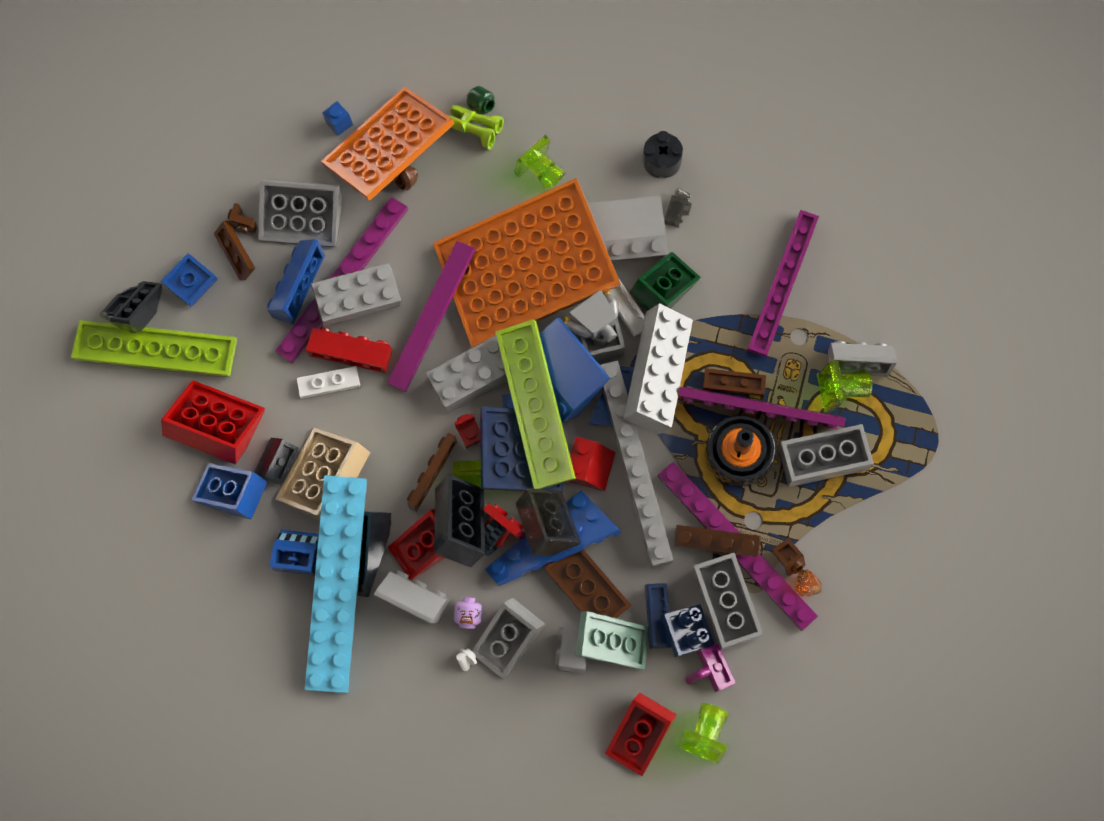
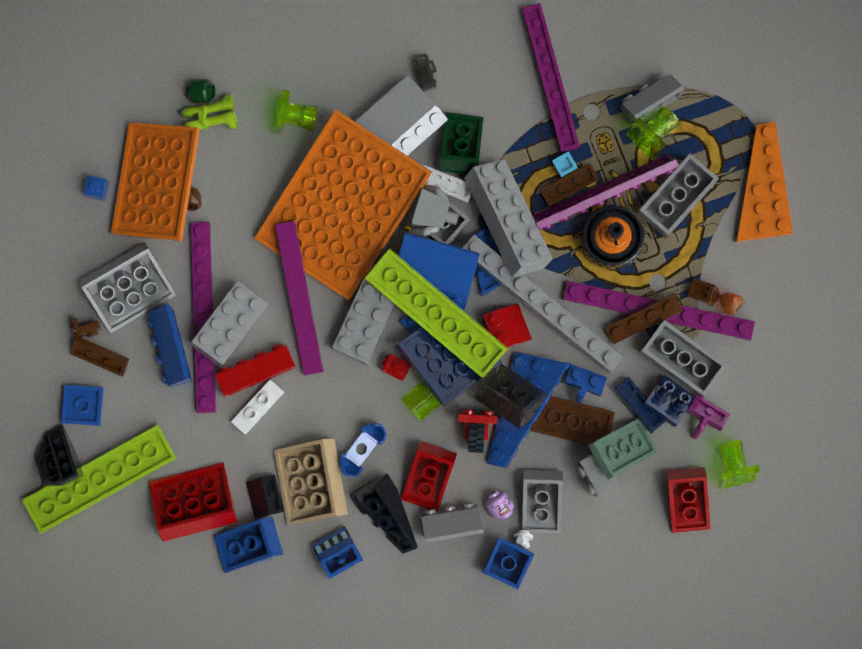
camera: 40 degrees left, 10 degrees up
medium azure plate [305,475,367,693] -> none
reddish brown plate [407,433,457,512] -> none
black brick [434,474,485,567] -> none
black brick [643,131,683,178] -> none
none -> blue piece [339,423,387,477]
none -> blue brick [483,537,535,590]
none -> medium azure plate [552,151,578,178]
none -> blue plate [564,364,607,403]
none -> orange wing [736,122,793,242]

